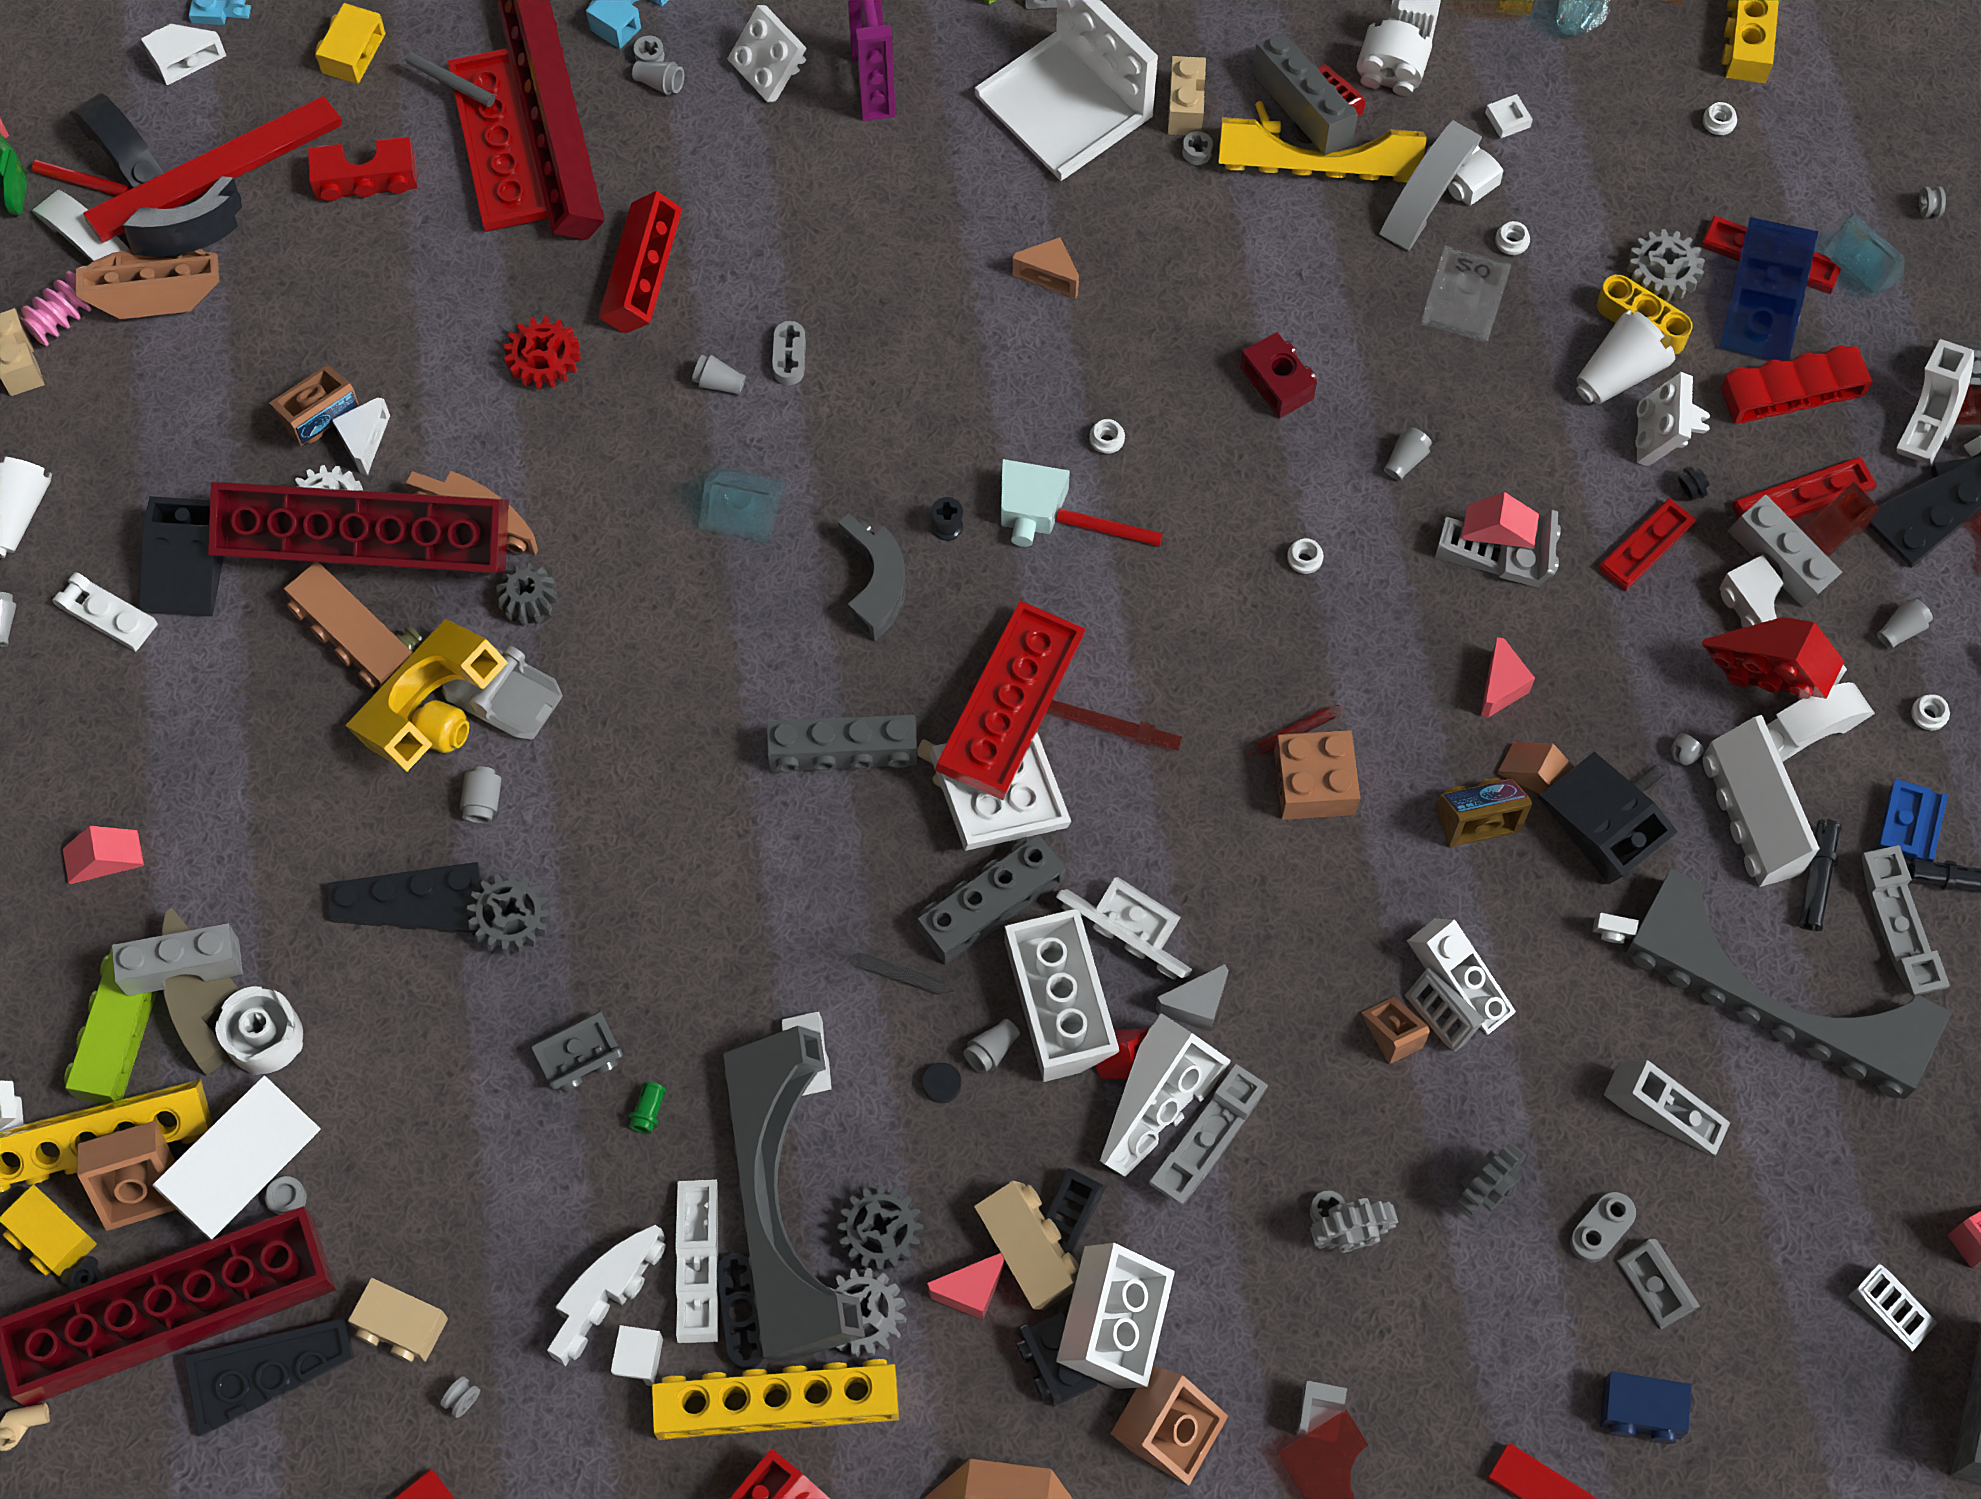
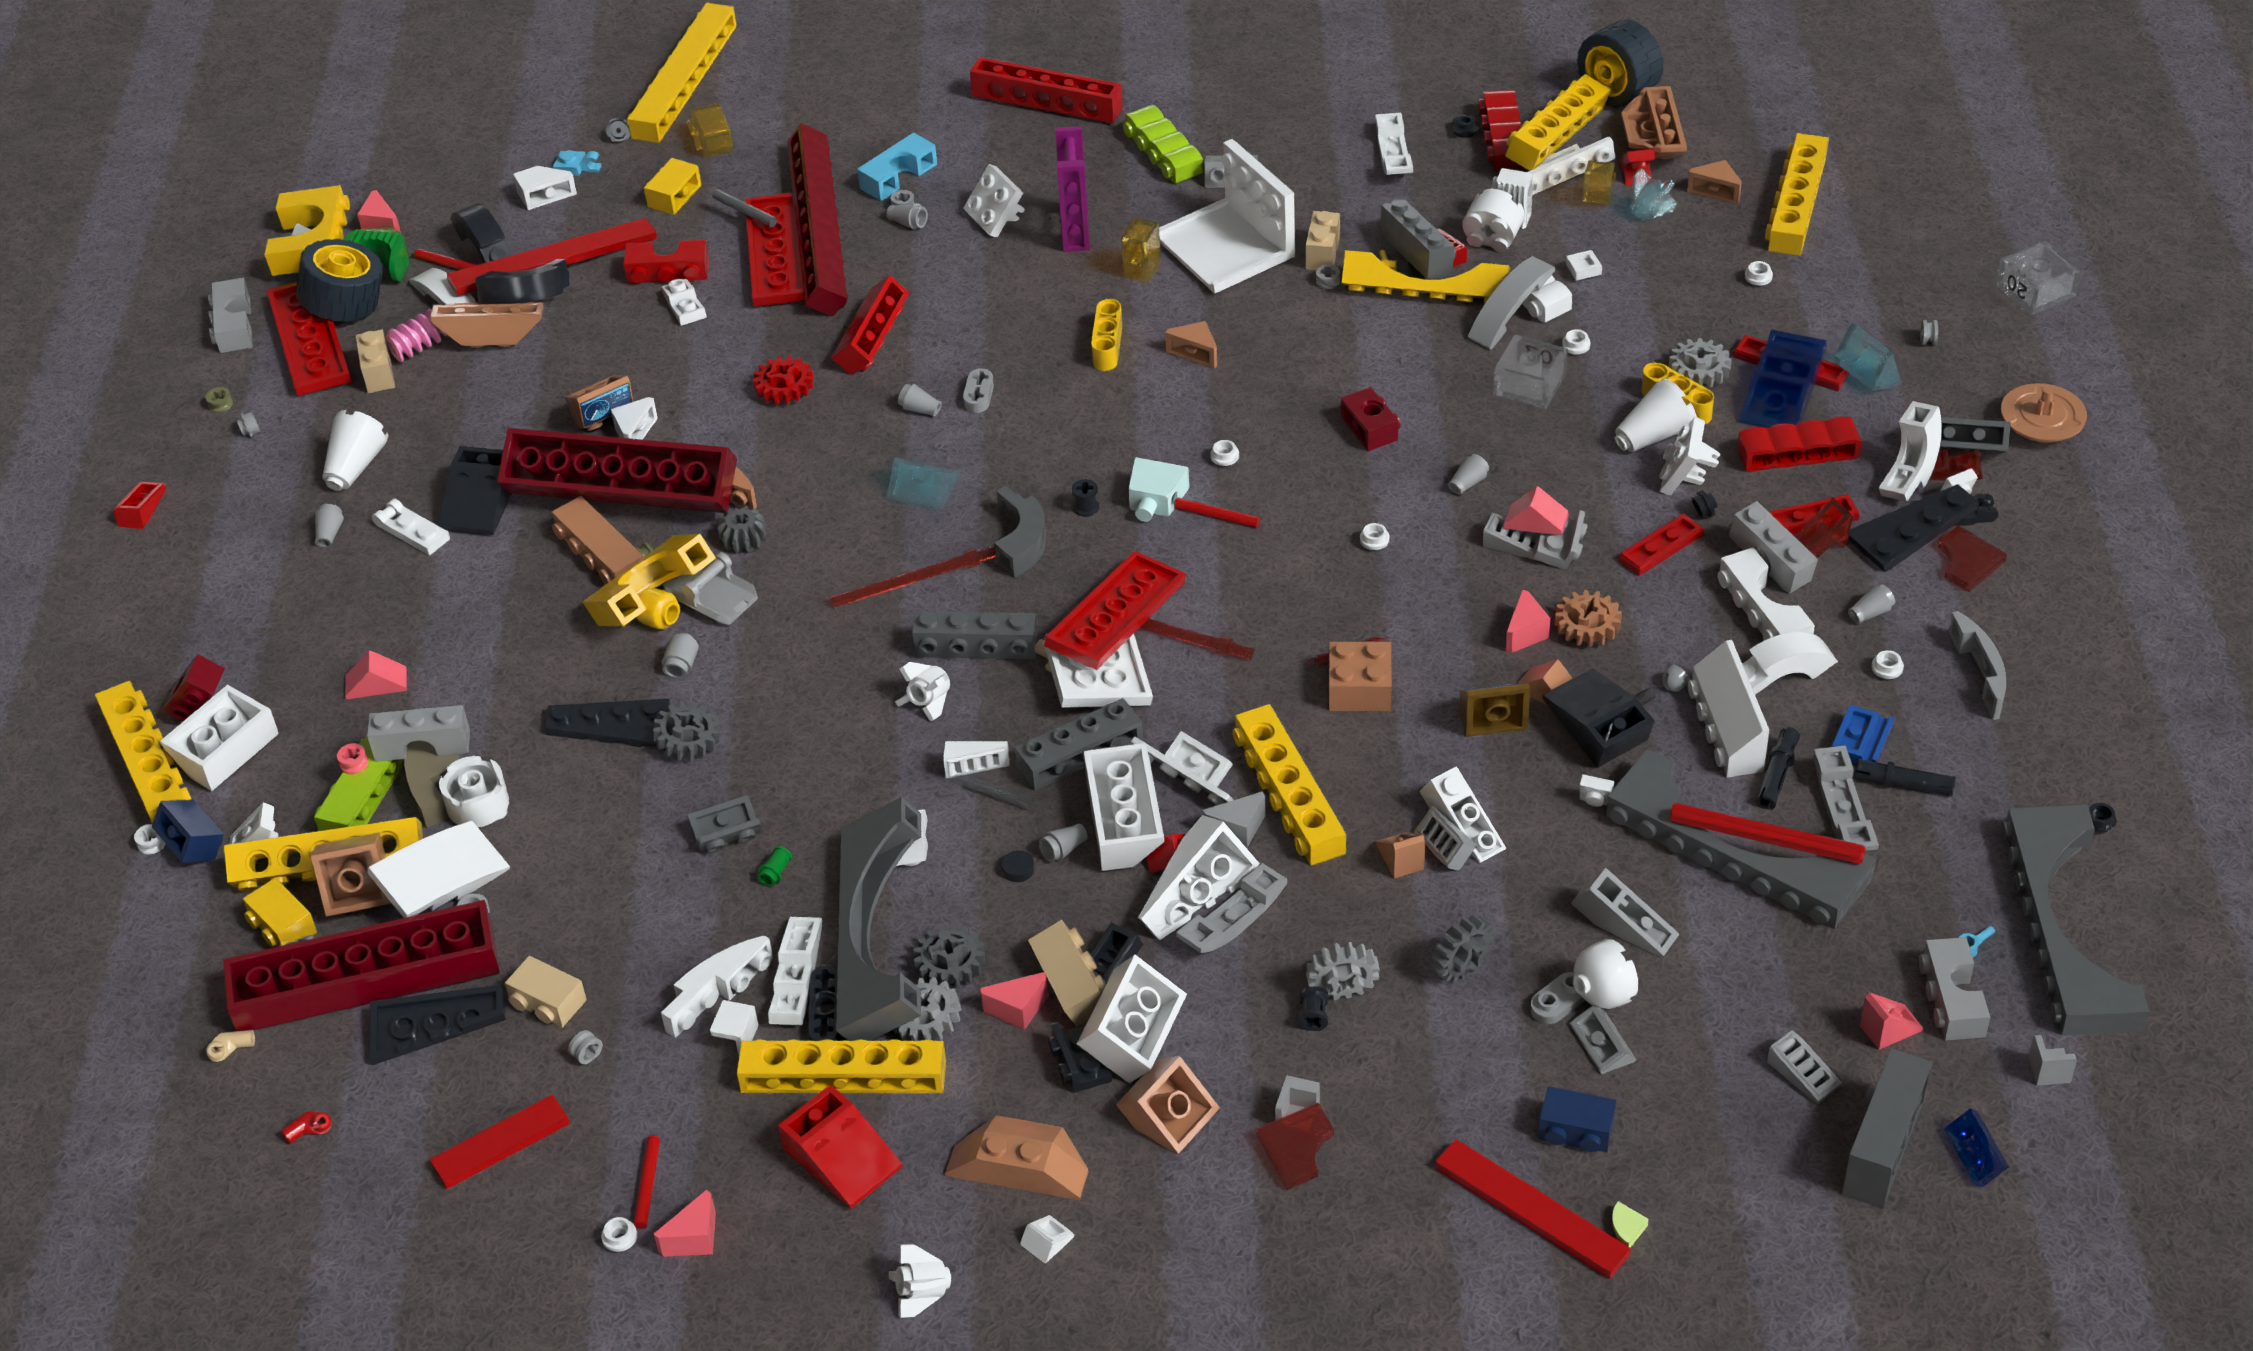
camera: 10 degrees right, 20 degrees down
red slope [1701,617,1845,699] -> none
none -> coral bush [337,743,368,774]
none -> white slope [661,279,707,326]
none -> clear red bar [830,545,996,608]
none -> white brick [895,662,950,721]
none -> white slope [944,741,1010,778]
none -> yellow beam [1091,299,1122,371]
none -> clear yellow brick [1121,217,1161,283]
none -> yellow brick [1232,704,1346,866]
none -> black bush [1298,987,1328,1031]
none -> nougat gear [1555,590,1622,647]
none -> white cylinder [1573,939,1638,1009]
none -> red axle [1670,803,1865,864]

